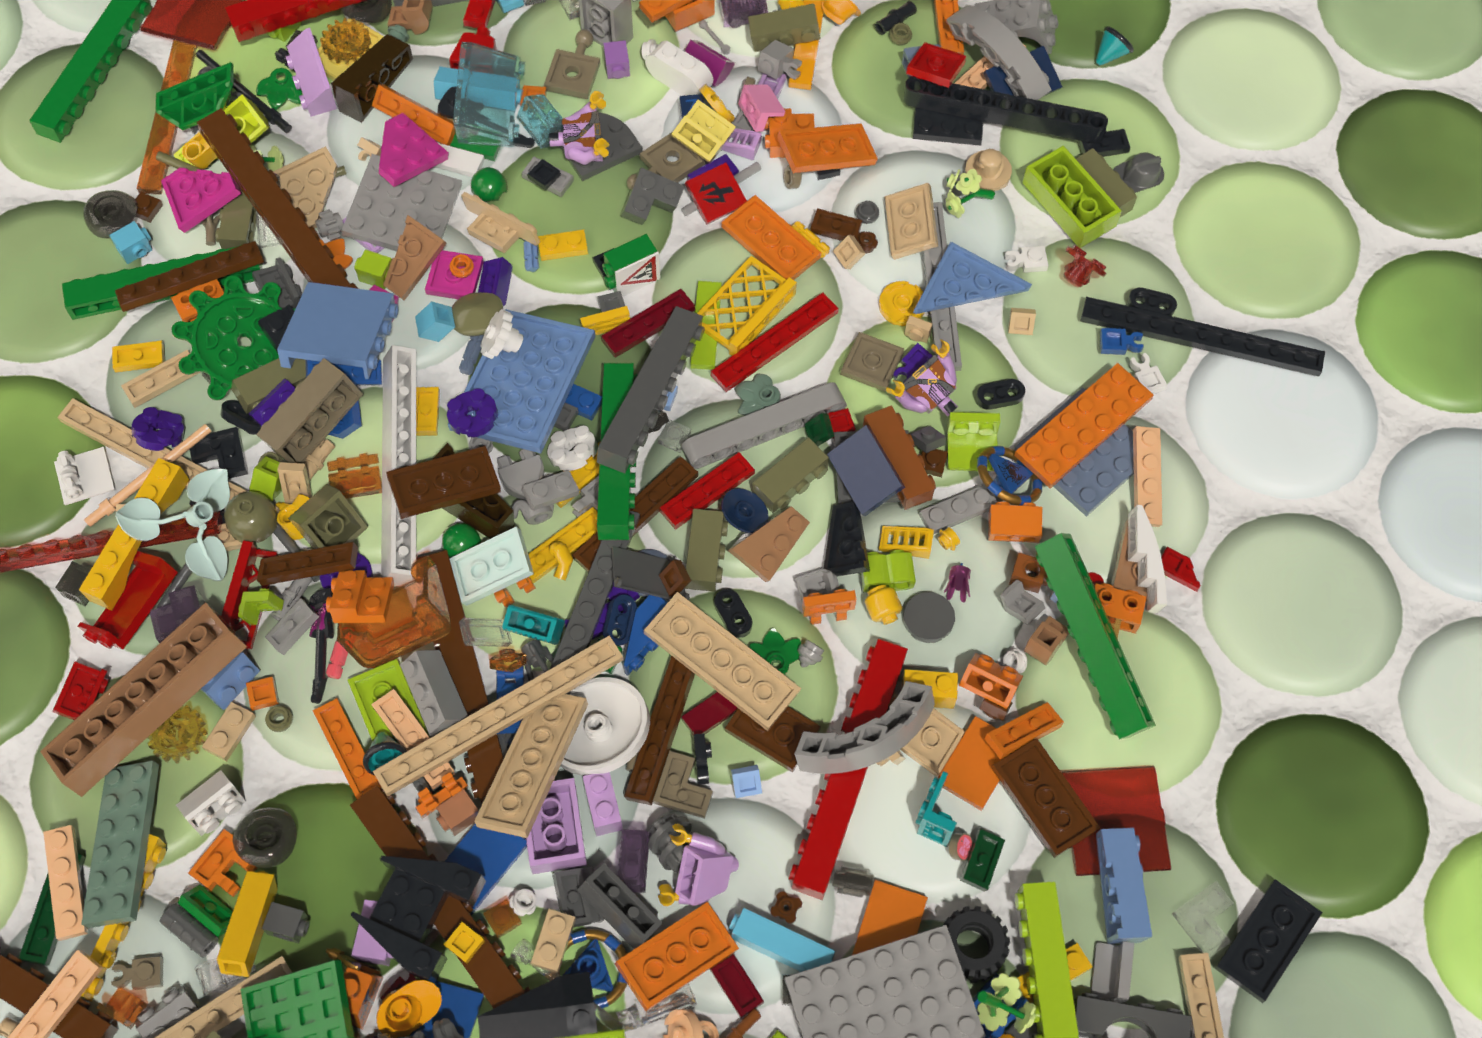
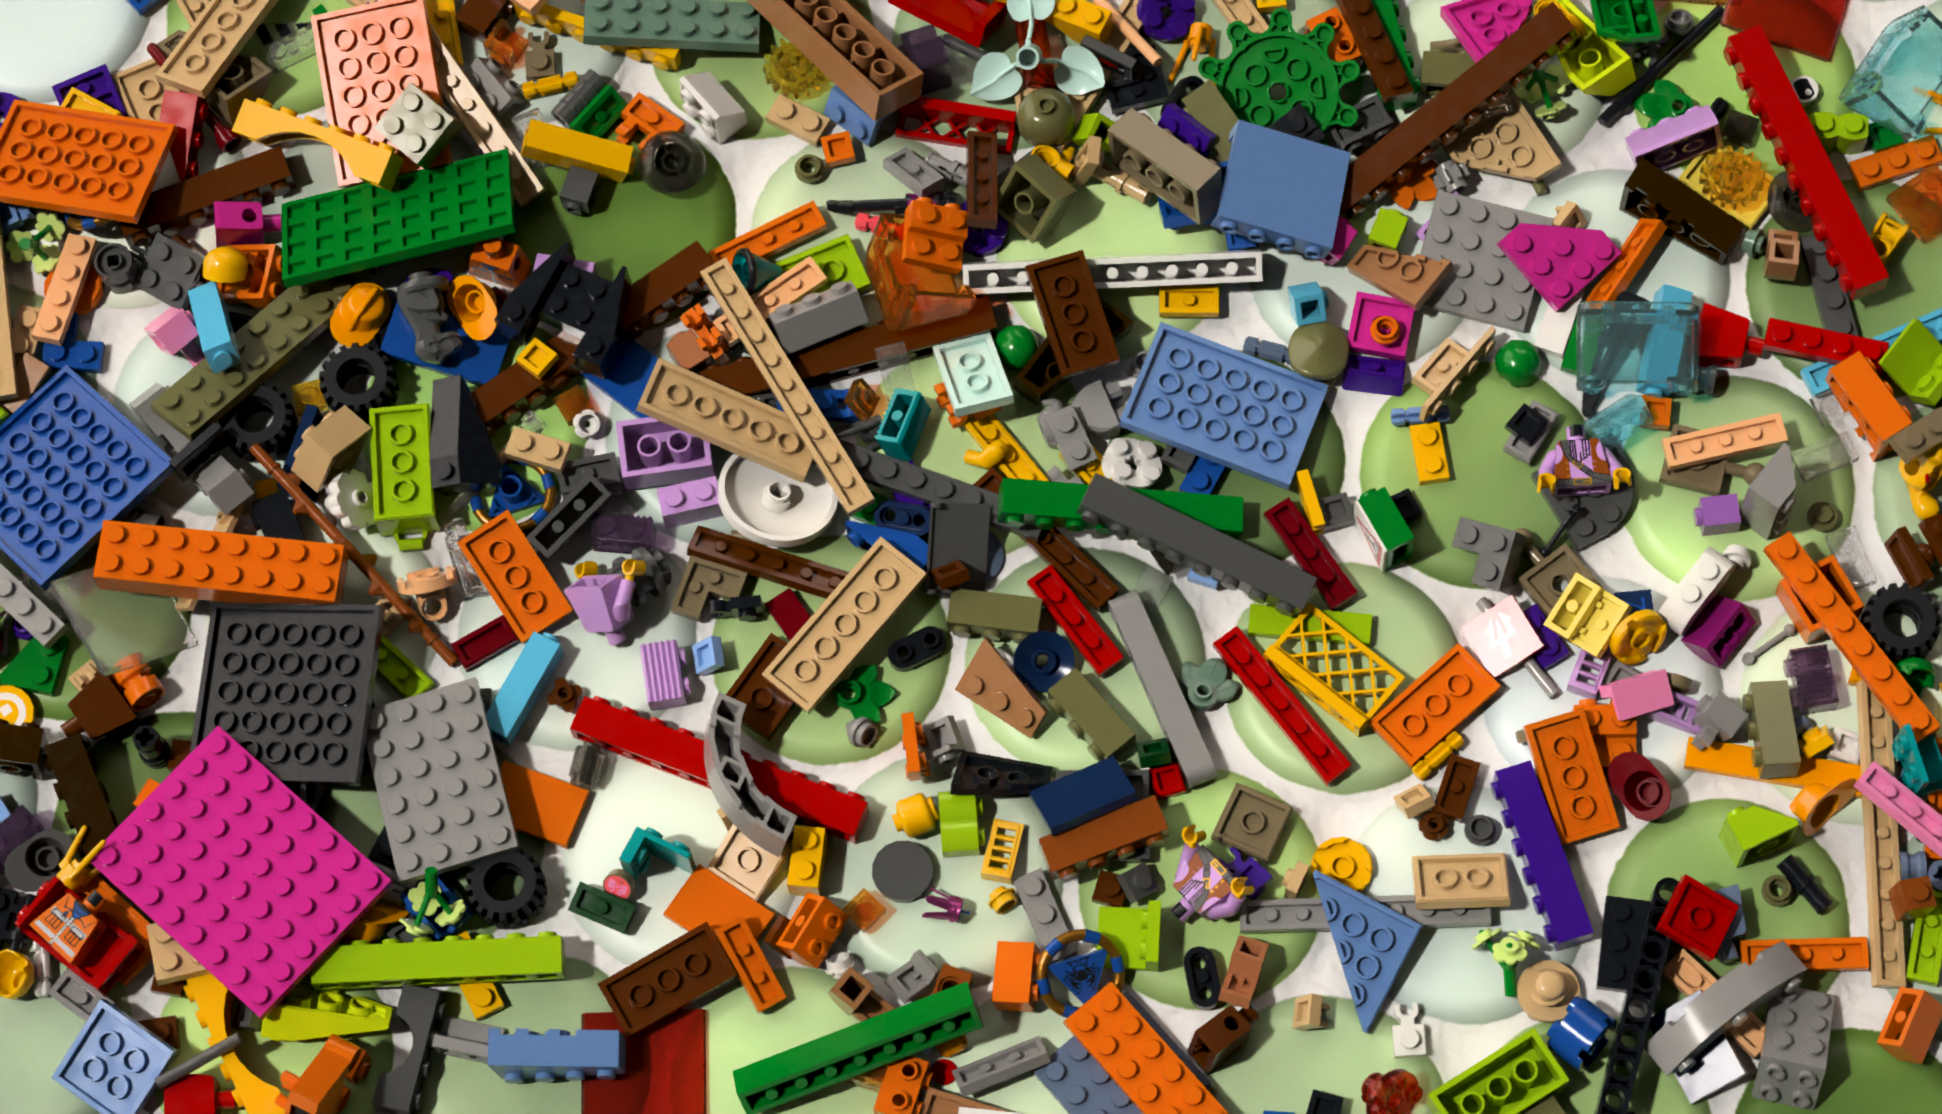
camera: 100 degrees right, 5 degrees up
lime bracket [238,589,284,625] -> none
pearl gold piece [326,948,381,974] -> none
clear orange plate [327,453,382,499] -> none
dark purple plate [447,388,498,438] -> none
white plant [481,309,523,359] -> none
none -> yellow axle [522,71,578,99]
none -> lavender brick [640,639,691,710]
none -> clear orange plate [842,888,886,933]
none -> light grey plate [952,1036,1051,1097]
none -> dark grey tile [1080,35,1137,81]
none -> light orange plant [1168,22,1217,86]
none -> reddish brown torso [1187,1005,1259,1075]
none -> nougat brick [1218,935,1269,1009]
none -> dark purple brick [1490,760,1594,951]
none -> black hinge [1539,504,1581,558]
none -> blue brick [1547,996,1617,1072]
none -> dark red piece [1607,752,1672,821]
none -> light nougat plate [1661,412,1788,471]
none -> lime slope [1719,805,1800,868]

